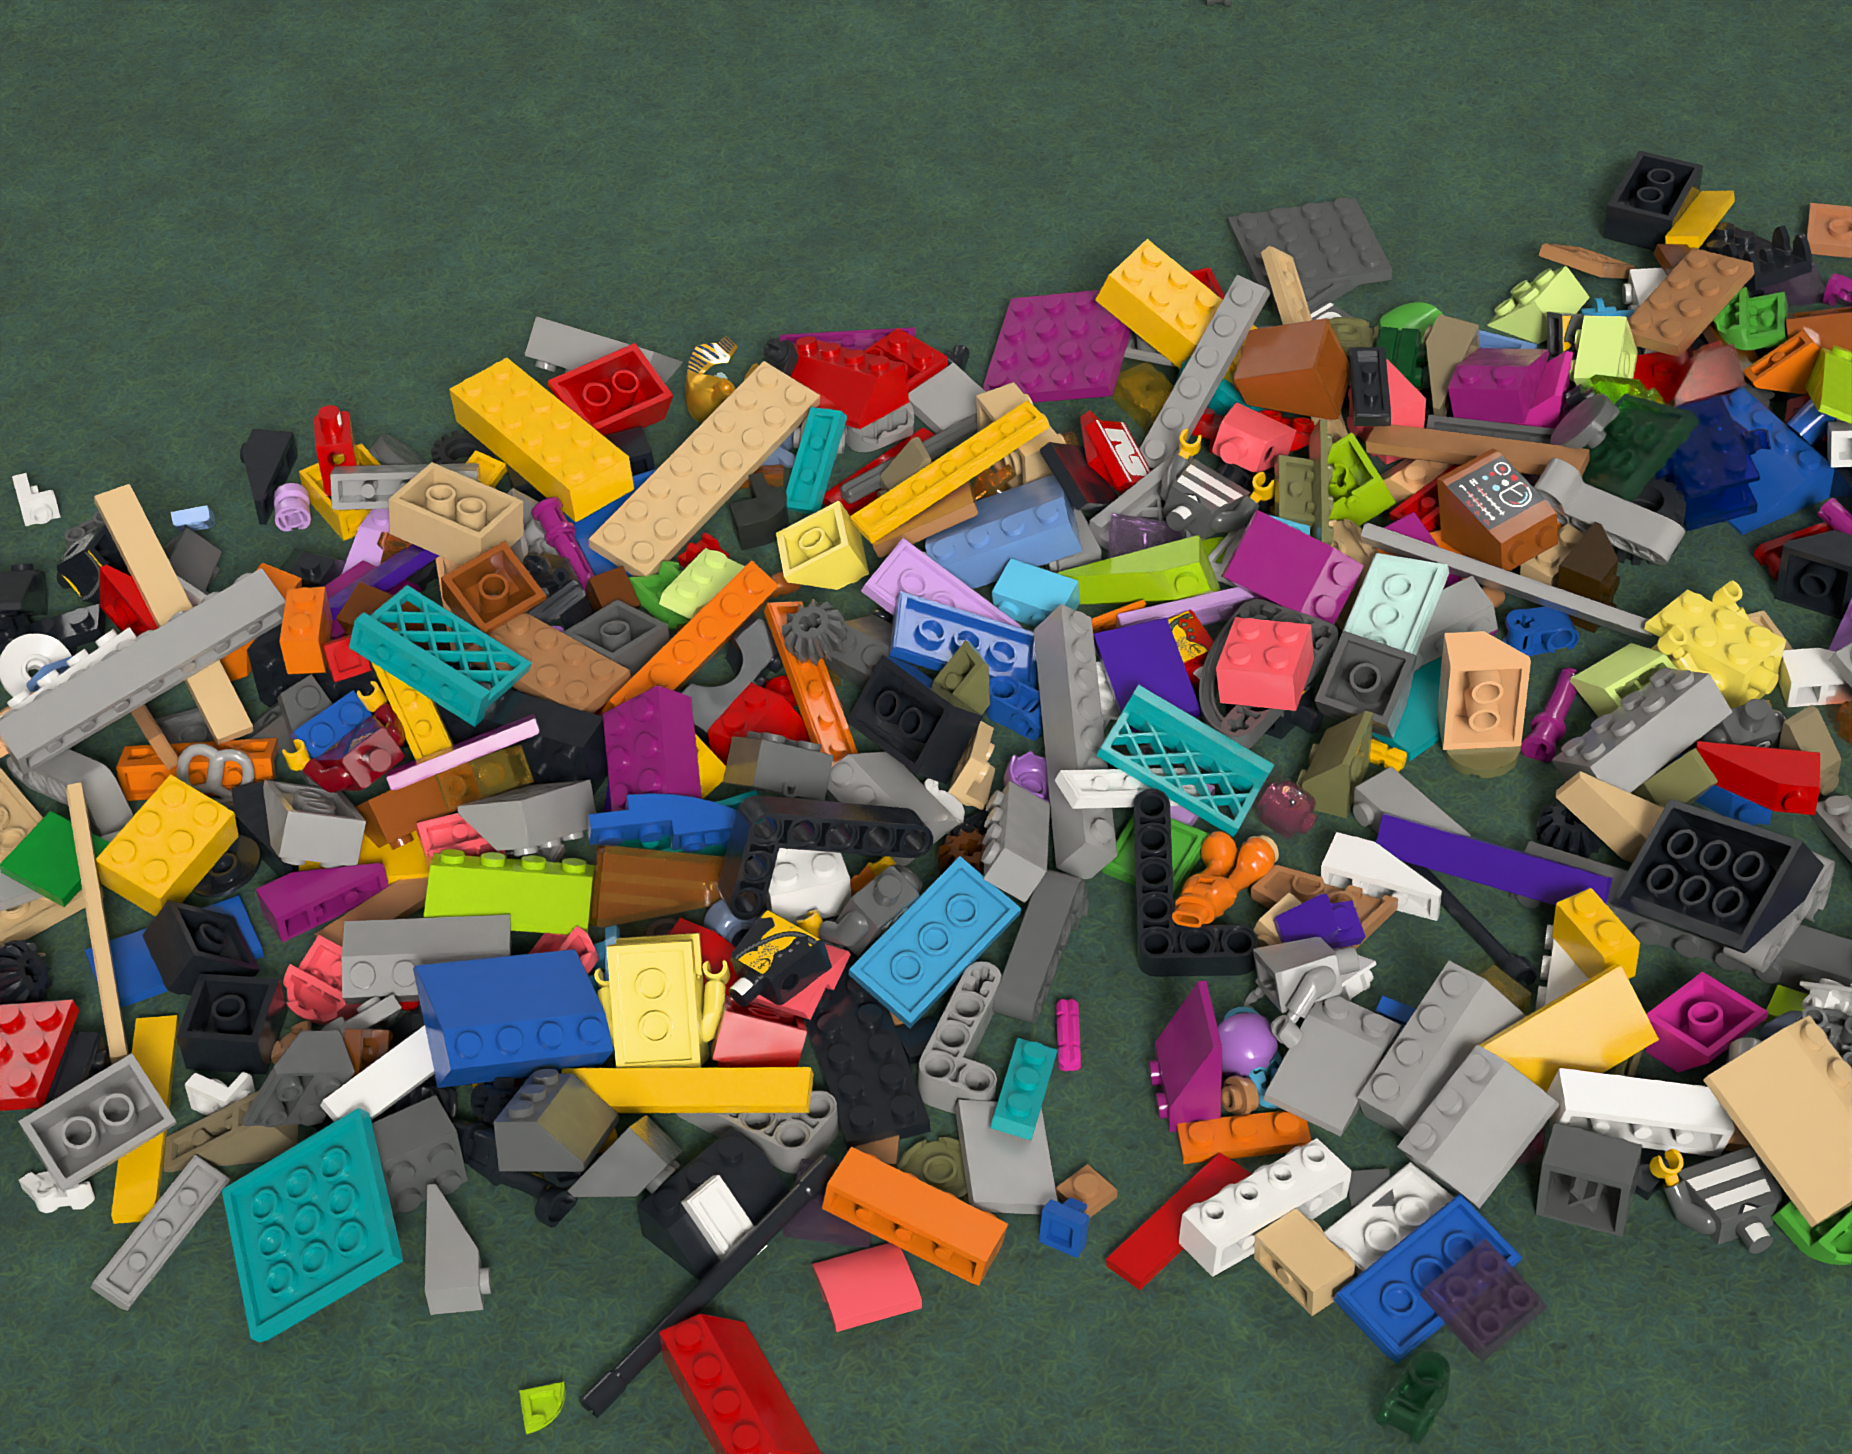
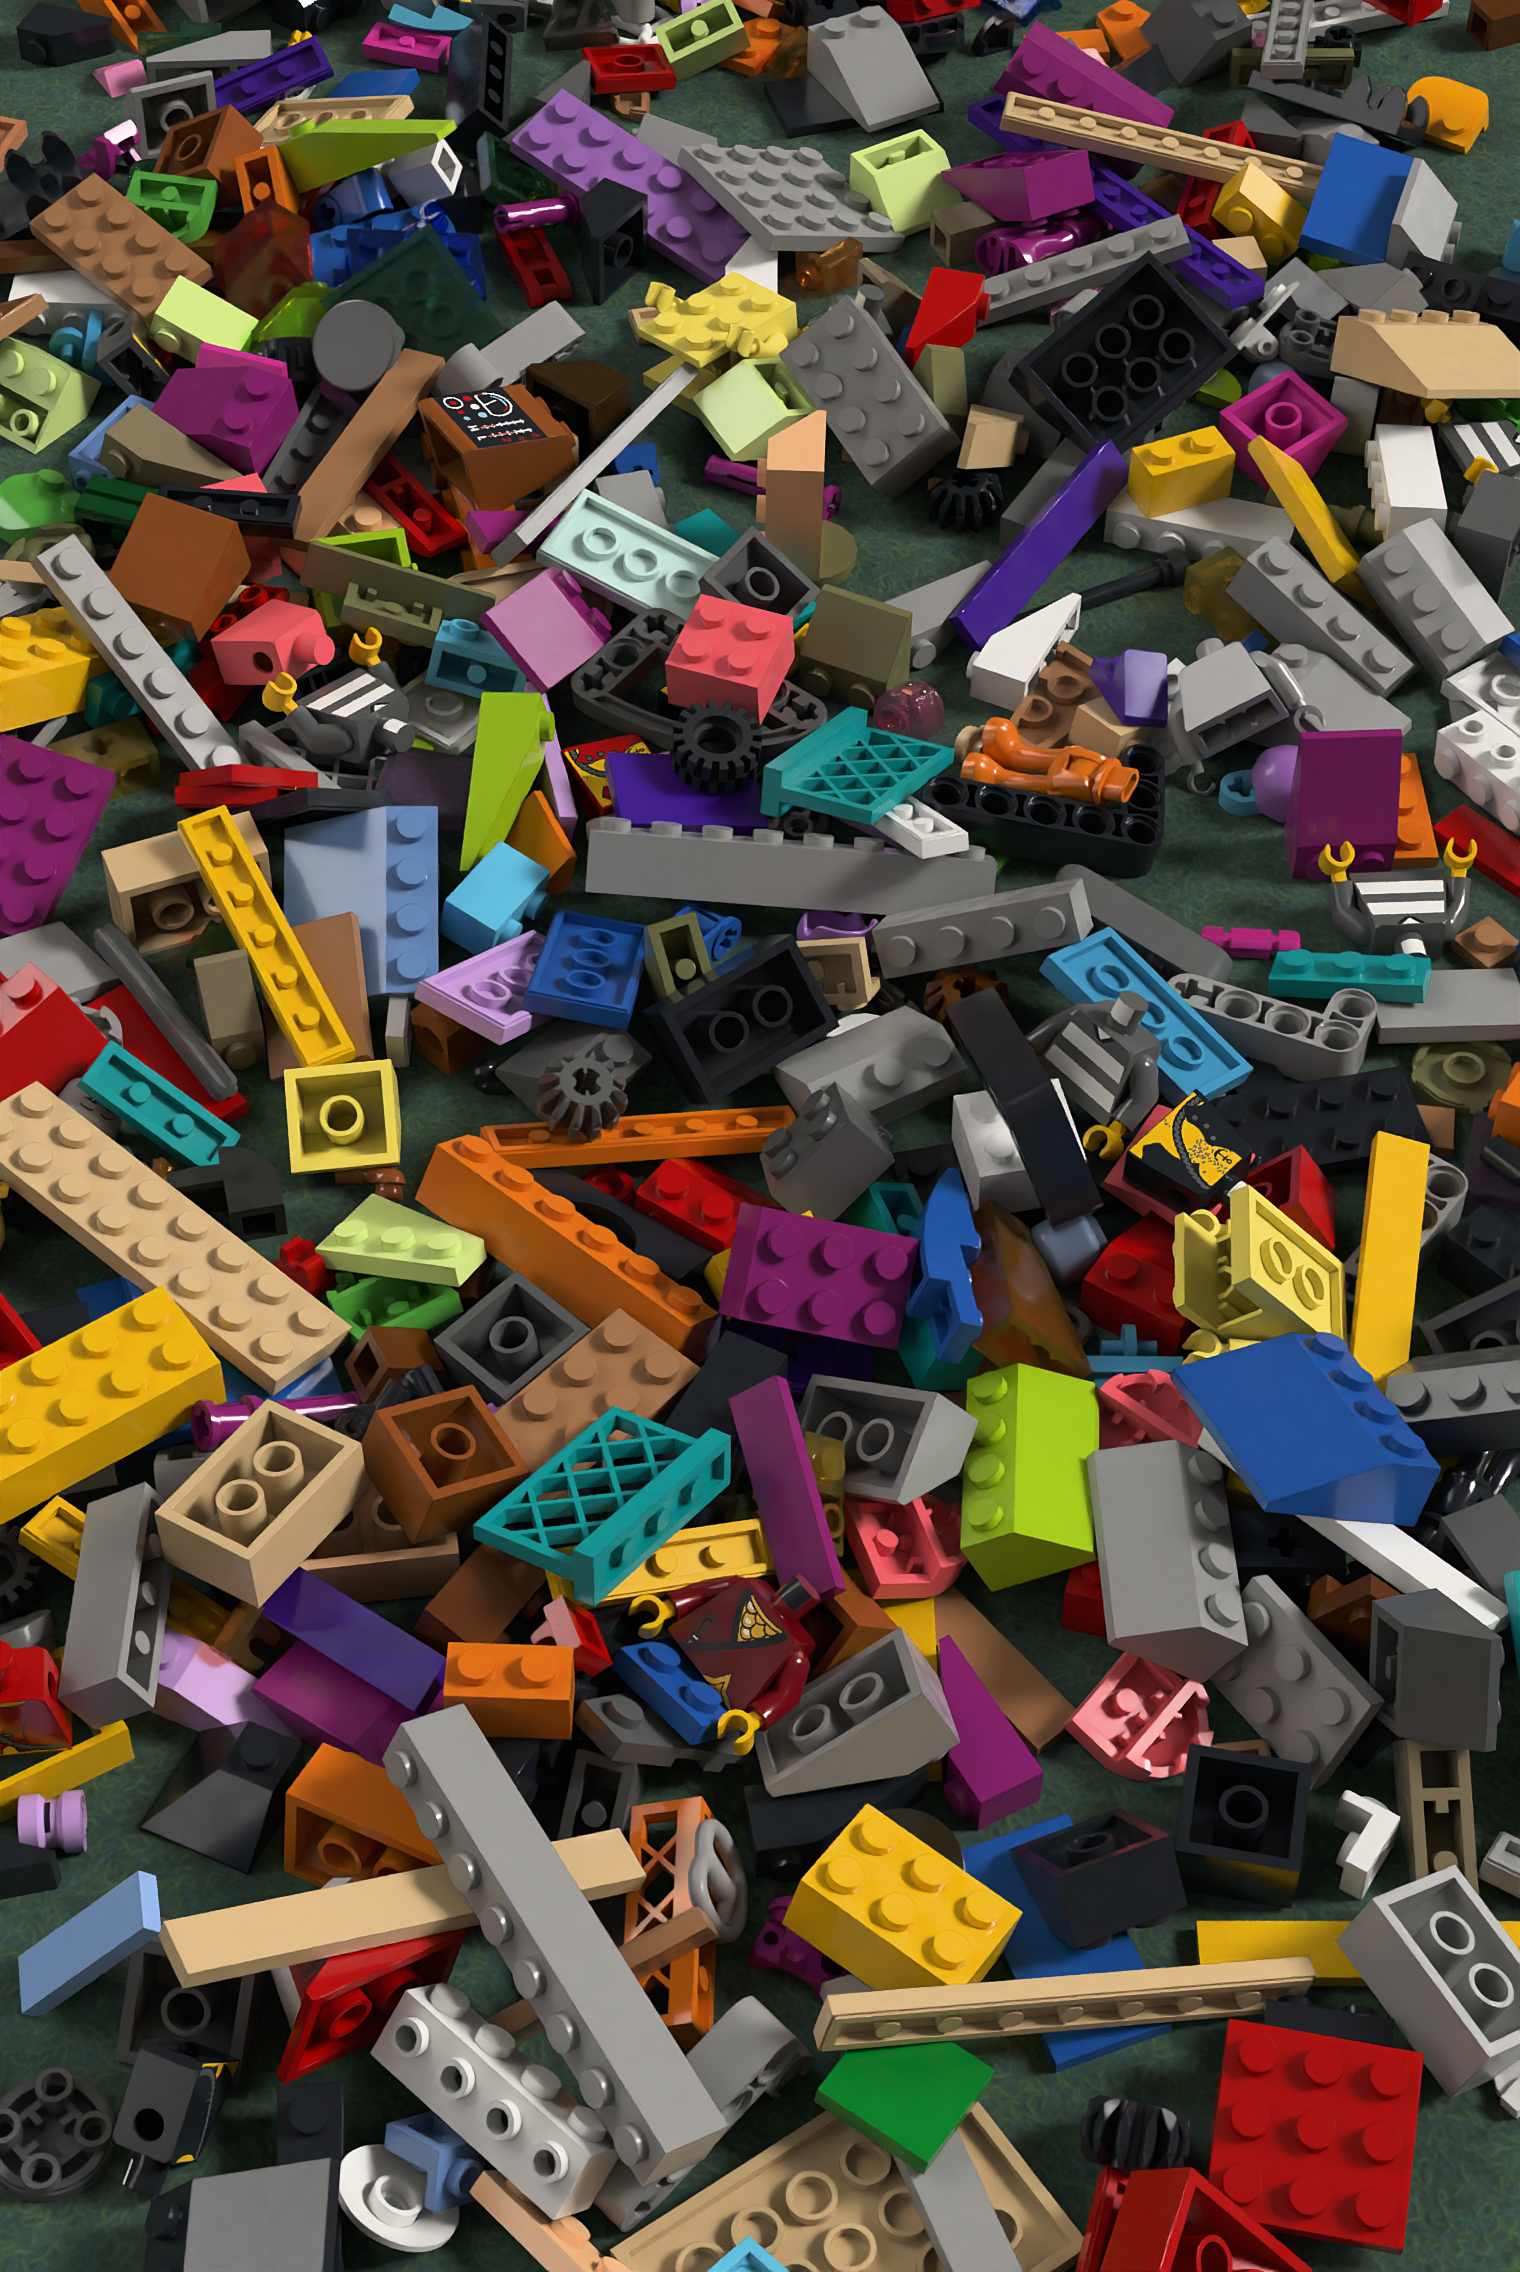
camera: 90 degrees left, 5 degrees up
none -> black tyre [670,700,763,795]
none -> dark grey torso [1318,837,1478,962]

